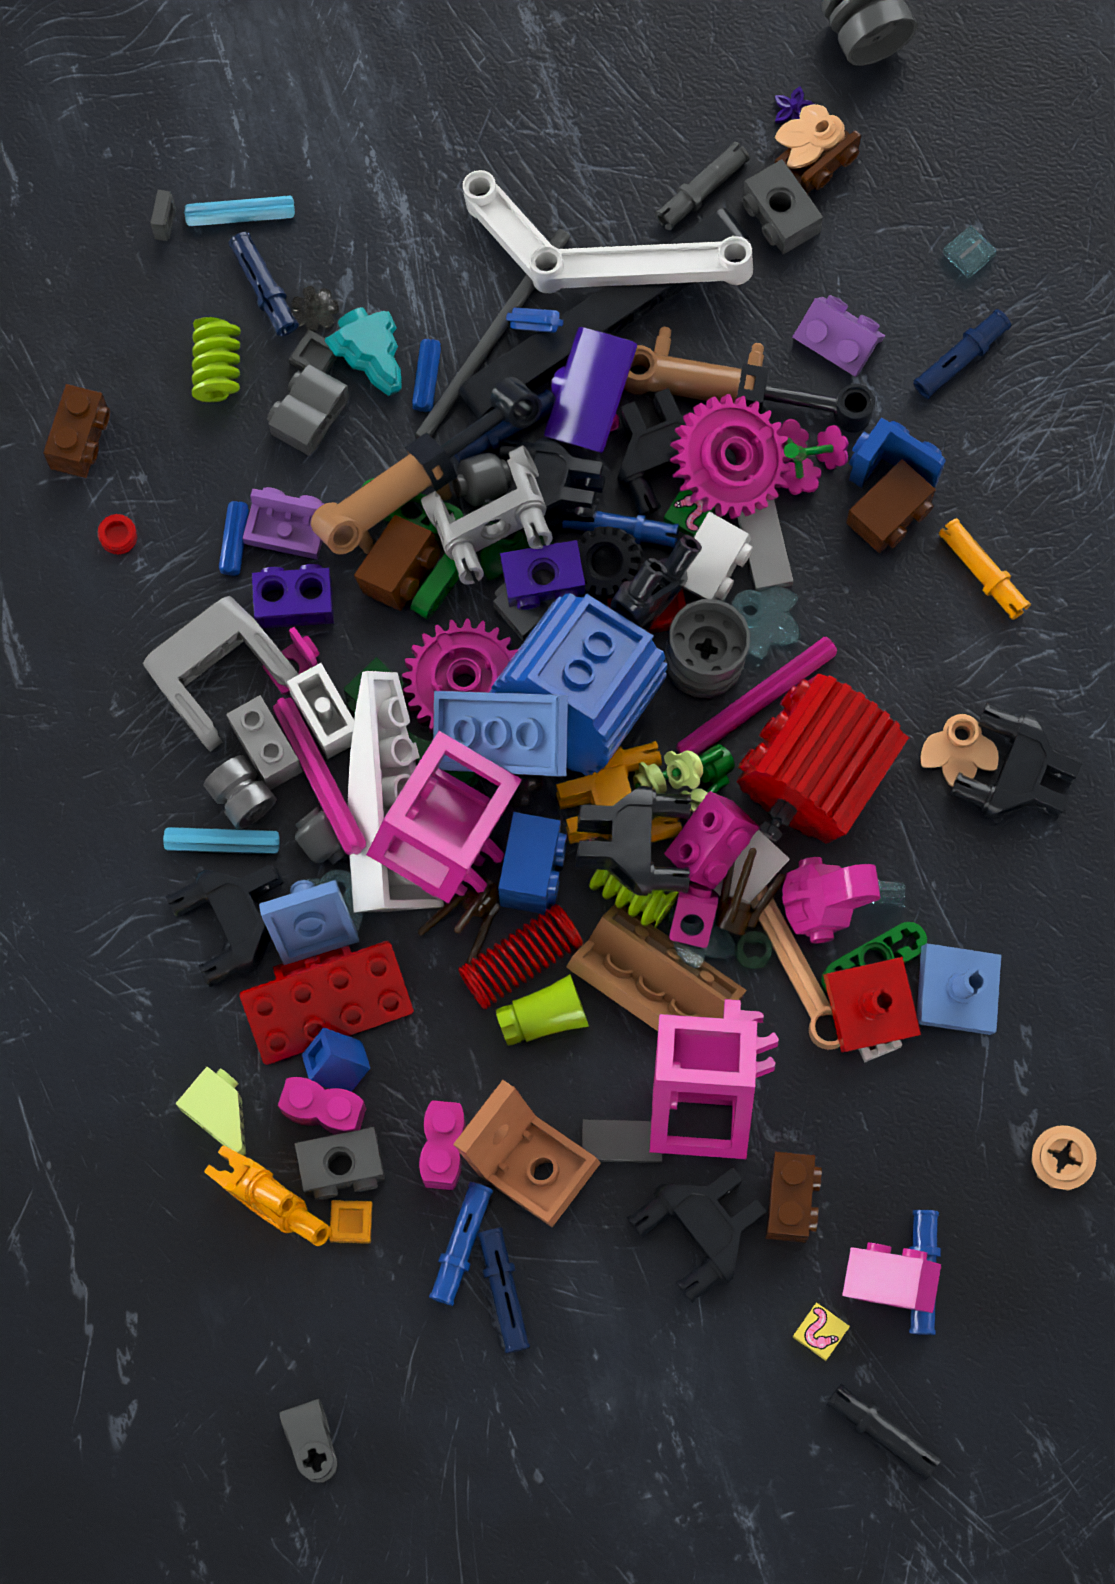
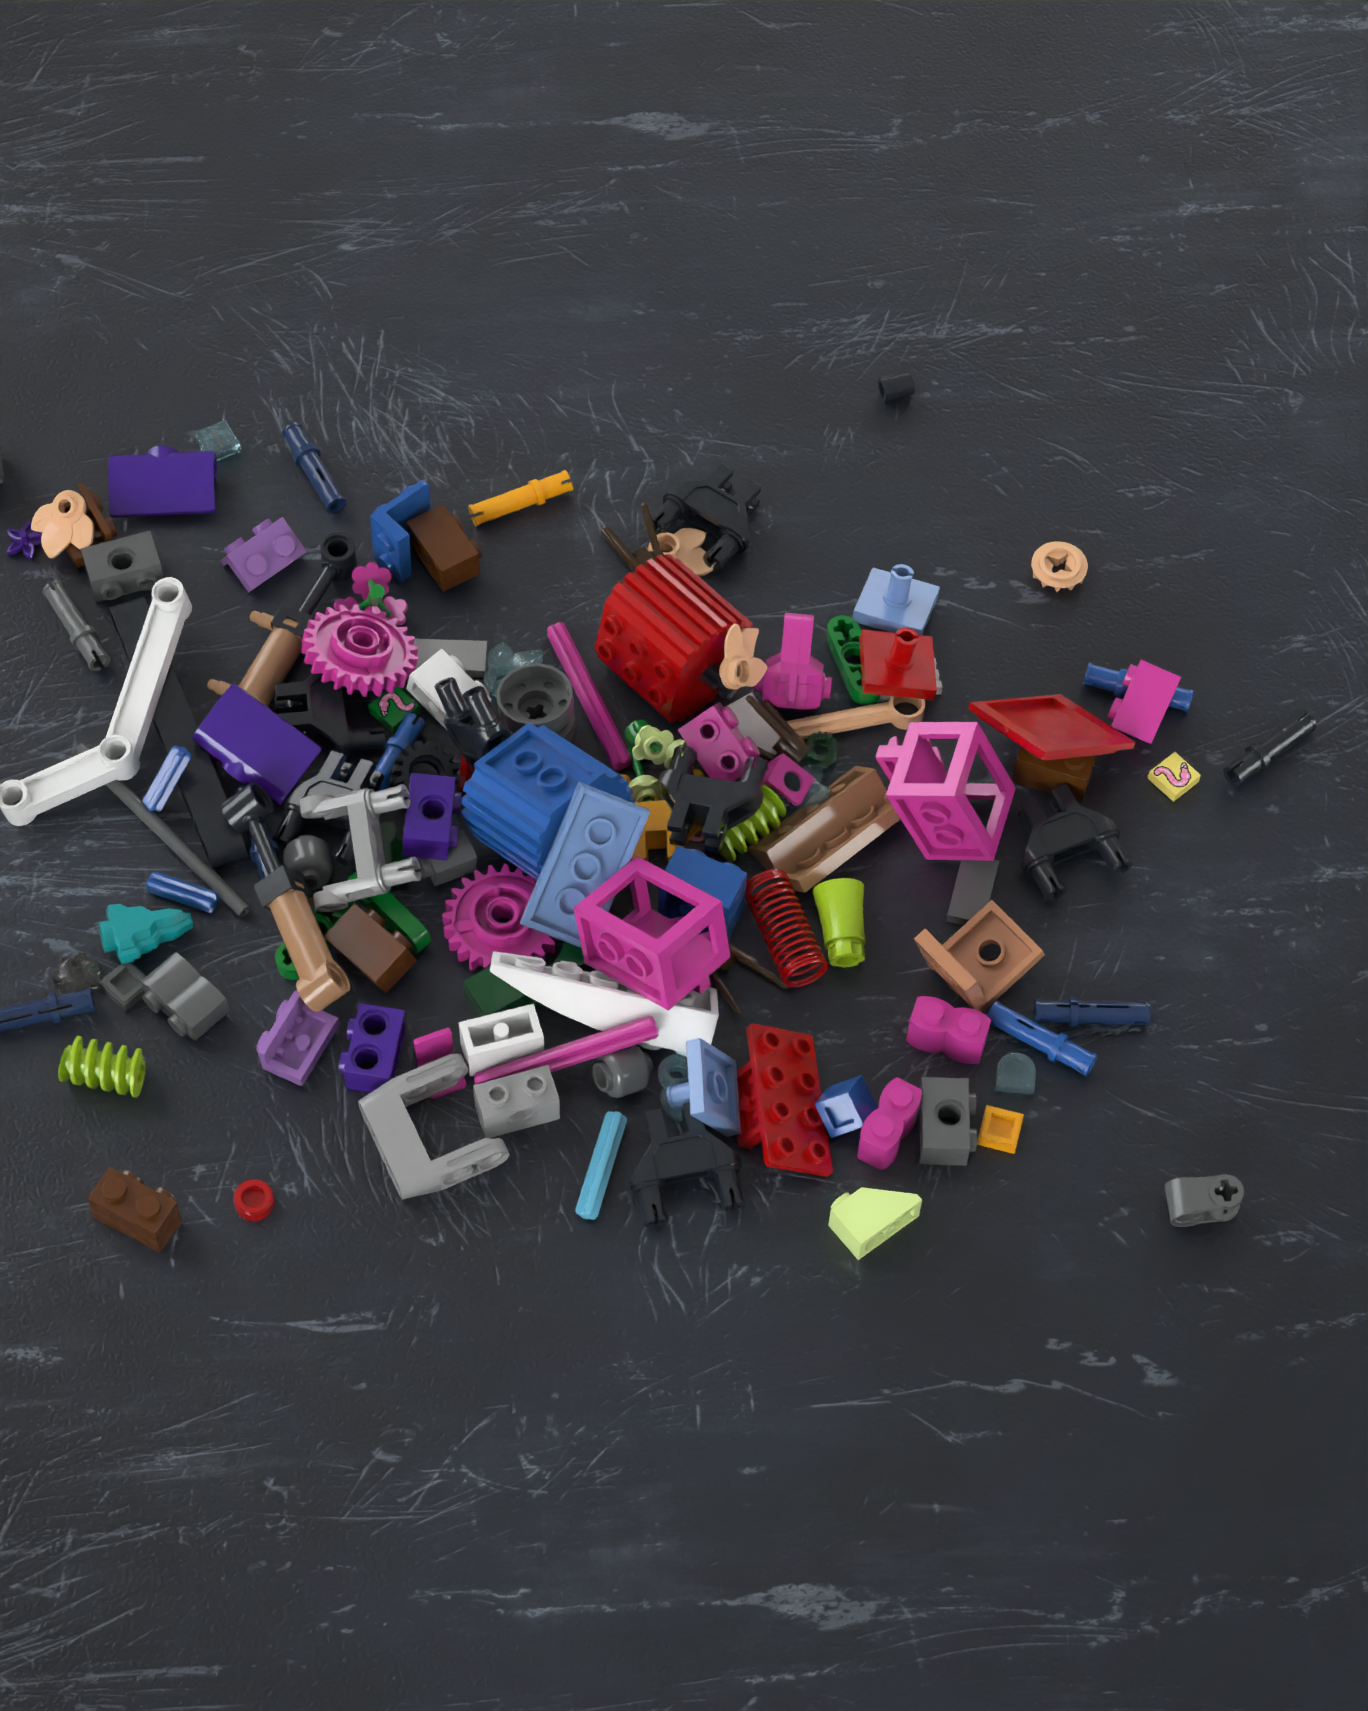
camera: 80 degrees left, 15 degrees down
flat silver wheel [203,755,277,829] -> none
light orange connector [204,1145,331,1246] -> none
blue axle [219,501,249,576] -> none
none -> dark purple panel [108,446,218,518]
none -> dark brown plant [601,502,665,572]
none -> light nougat plate [719,623,767,690]
none -> red piece [968,694,1135,760]
none -> clear light blue tile [995,1053,1036,1095]

